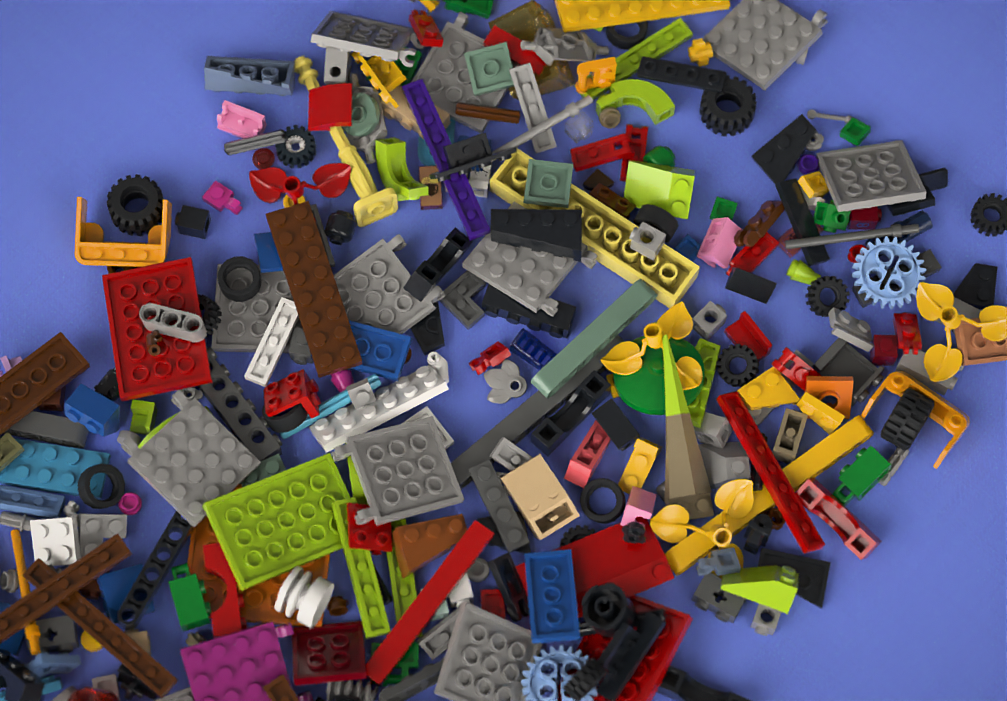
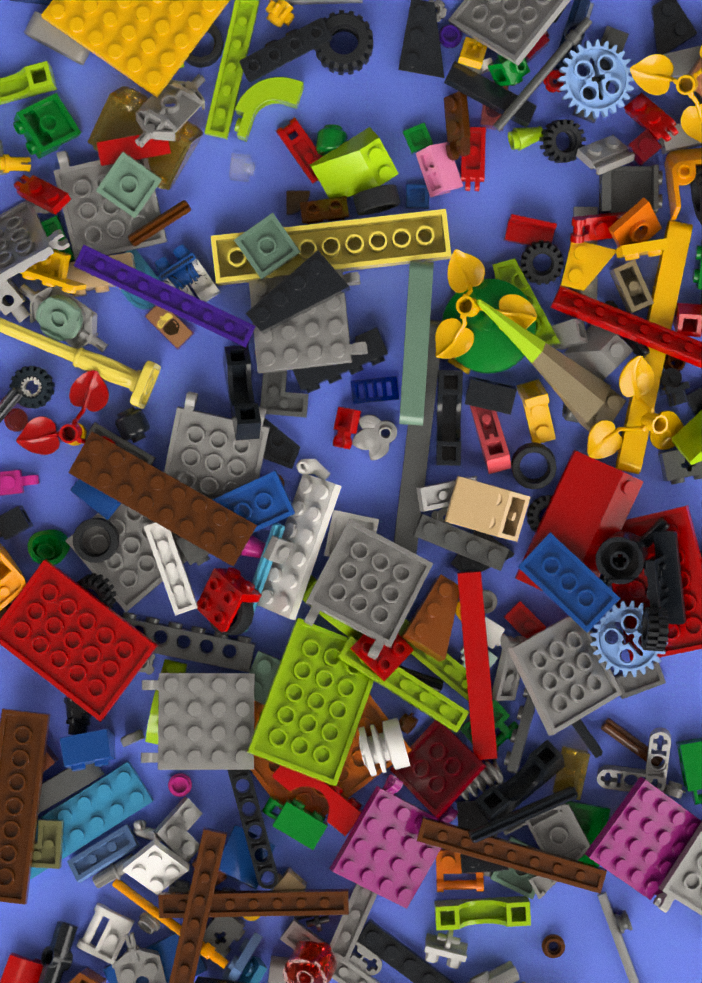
camera: 40 degrees left, 20 degrees up
black tyre [77,464,125,509] -> none
lime panel [130,399,158,435] -> none
light grey beam [139,303,207,342] -> none
reddish brown arm [146,330,162,356] -> none
dark tan plate [185,632,207,646] -> none
red slope [308,83,353,131] -> none
lime arch [375,137,428,201] -> none
black bracket [429,133,517,182] -> none
black hinge [487,553,530,622] -> none
light grey bar [491,95,593,162] -> none
light grey plate [509,62,557,153] -> none
red plate [570,133,635,172] -> none
light orange plate [575,57,617,94] -> none
dark tan plate [599,107,621,129] -> none
bright pink hinge [620,486,657,527] -> none
black plate [622,522,646,543] -> none
light grey brick [629,222,666,261] -> none
light grey brick [692,301,727,341] -> none
sand blue plate [696,547,741,576] -> none
black slope [725,267,777,304] -> none
none -> green piece [27,529,70,565]

